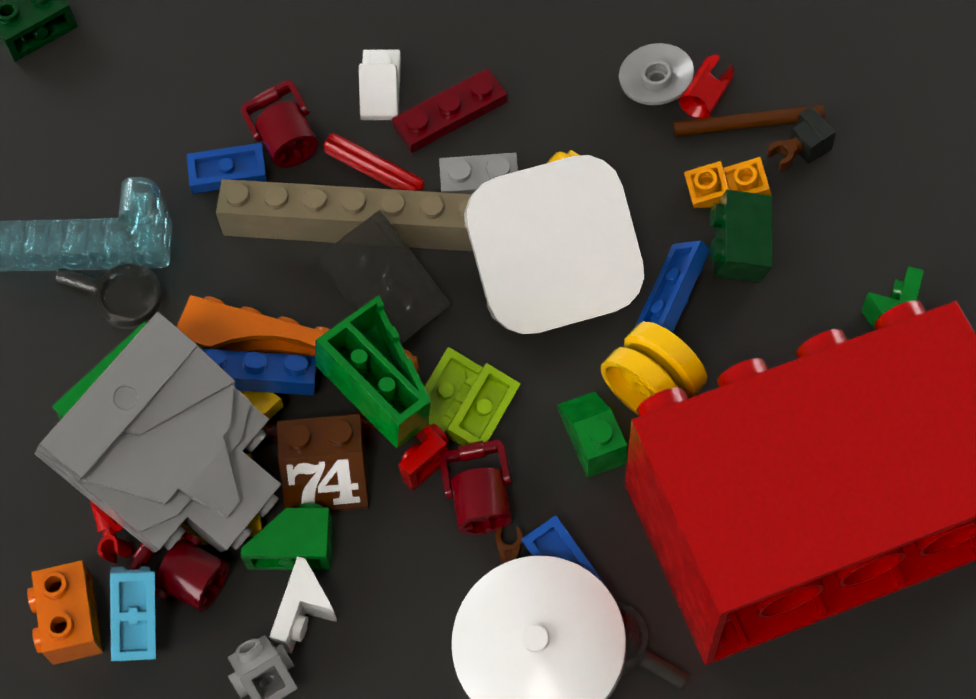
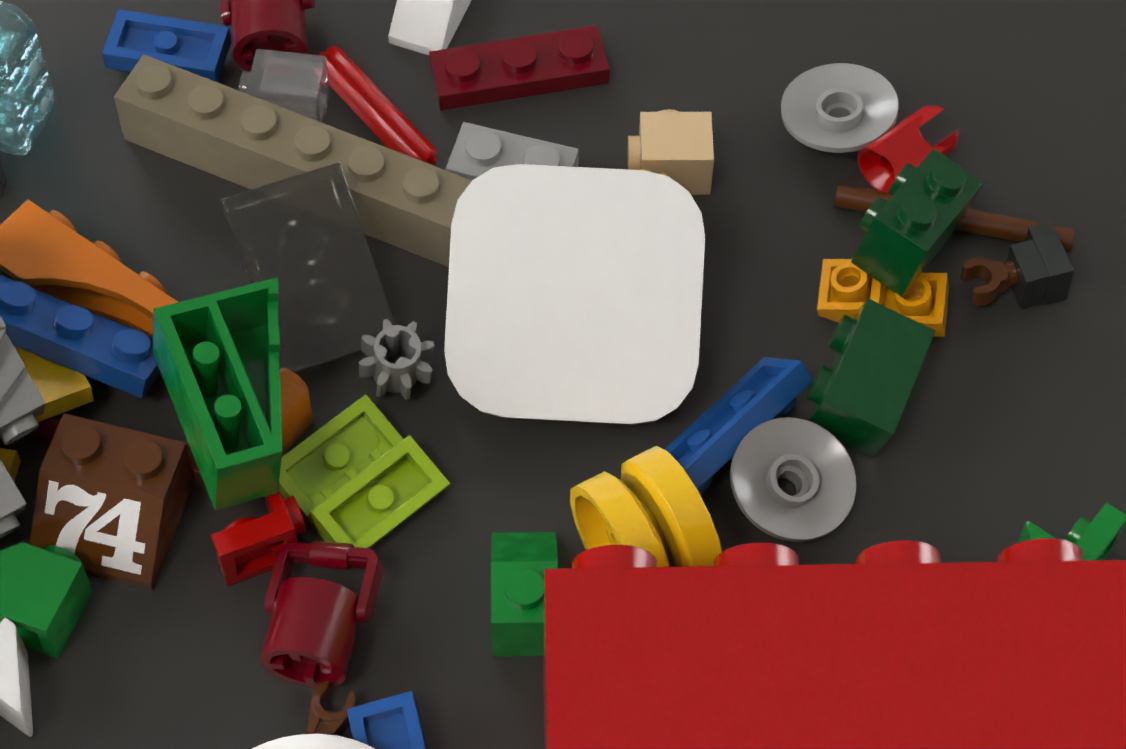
camera: 15 degrees right, 5 degrees down
none -> clear brick [239,49,330,123]
none -> light grey gear [358,319,435,400]
none -> tan brick [627,109,714,195]
none -> light grey dish [730,417,857,542]
none -> dark green brick [851,148,984,297]

